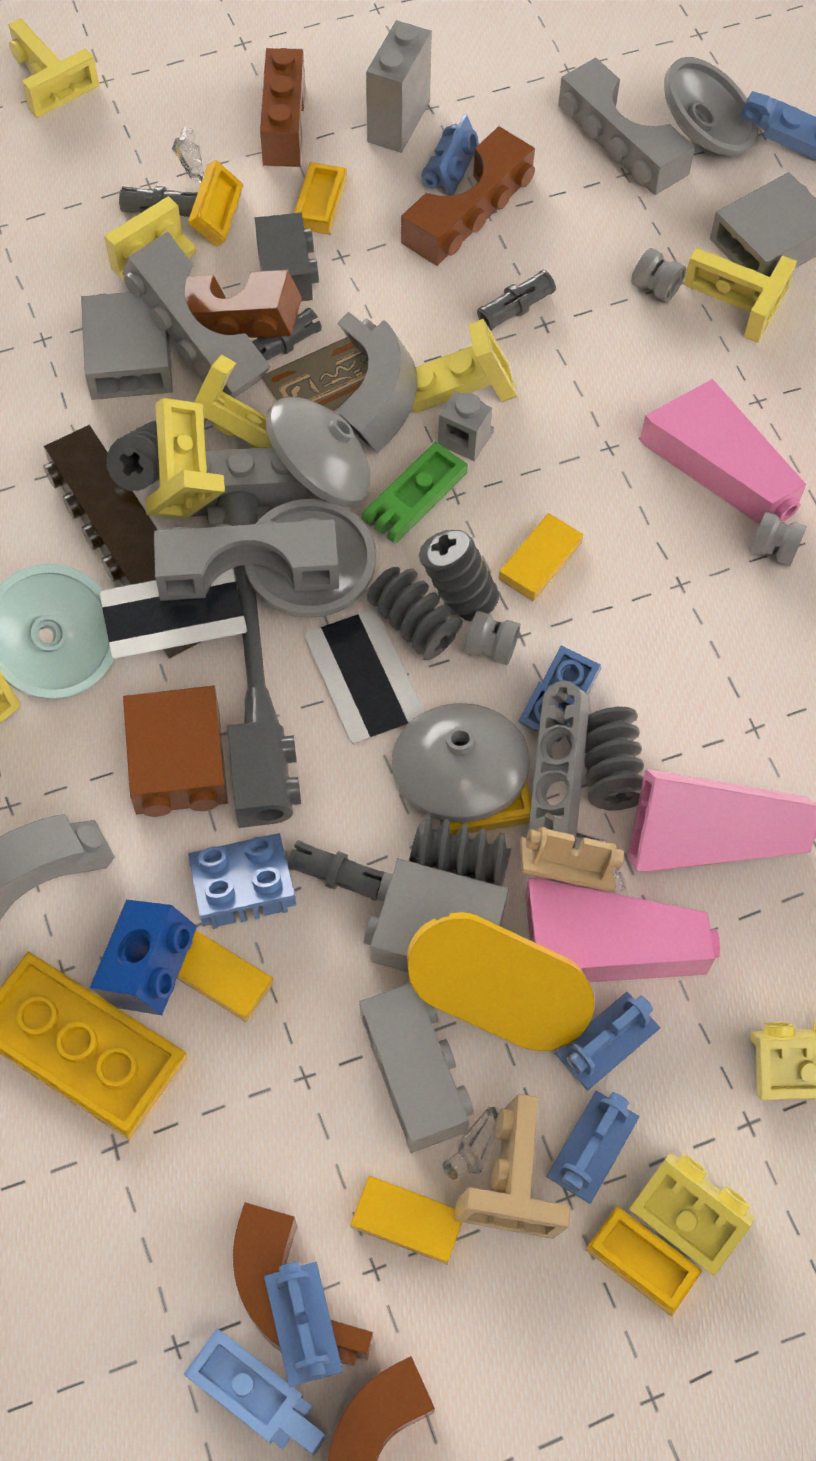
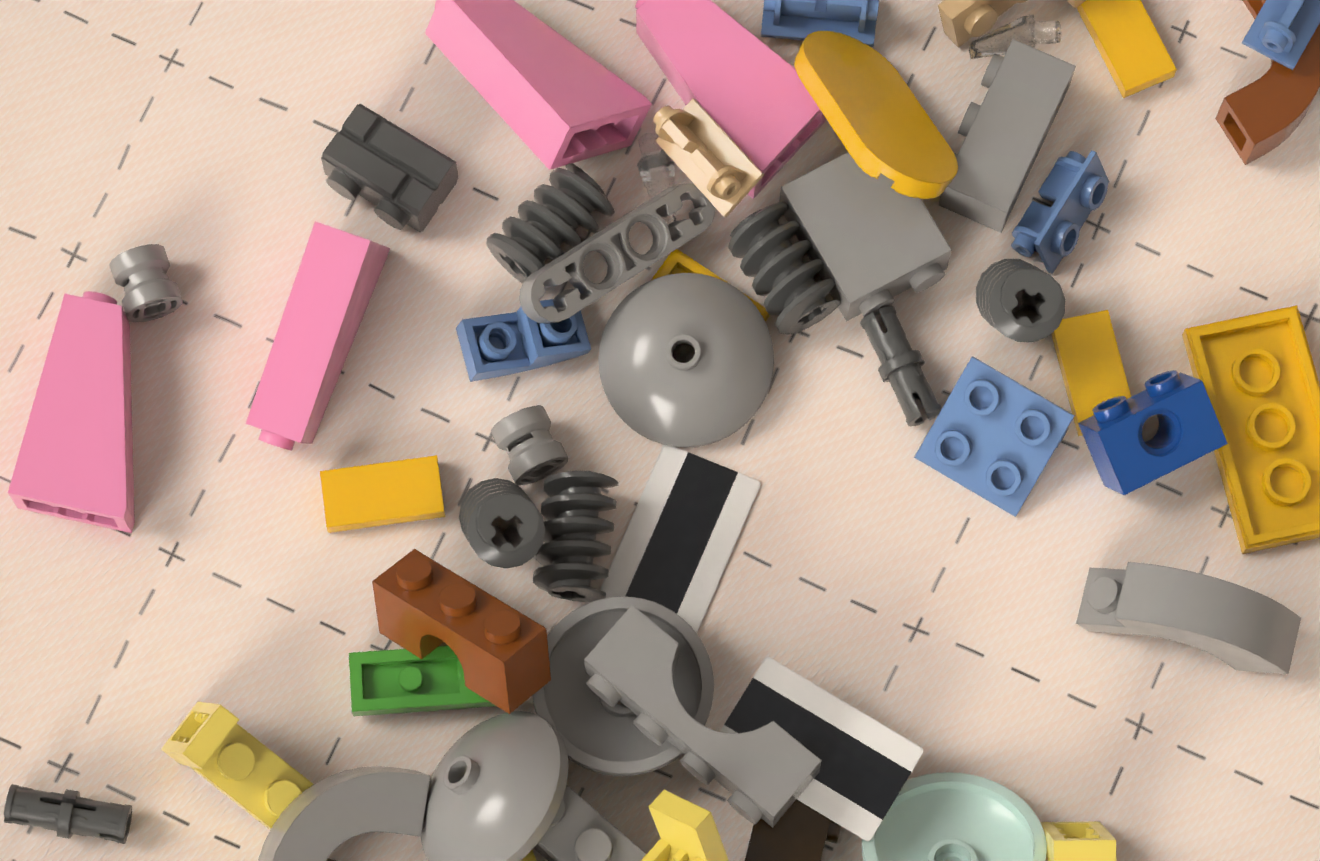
camera: 135 degrees left, 10 degrees up
dark orange brick [123,685,228,817] -> none
dark grey bar [208,491,301,828] -> none
light grey brick [438,391,494,462] -> none
none -> bright pink slope [246,221,390,451]
none -> dark grey brick [321,104,458,232]
none -> dark orange arch [372,549,551,714]
none -> dark grey piece [976,259,1065,342]
none -> medium blue hinge [1011,150,1109,274]

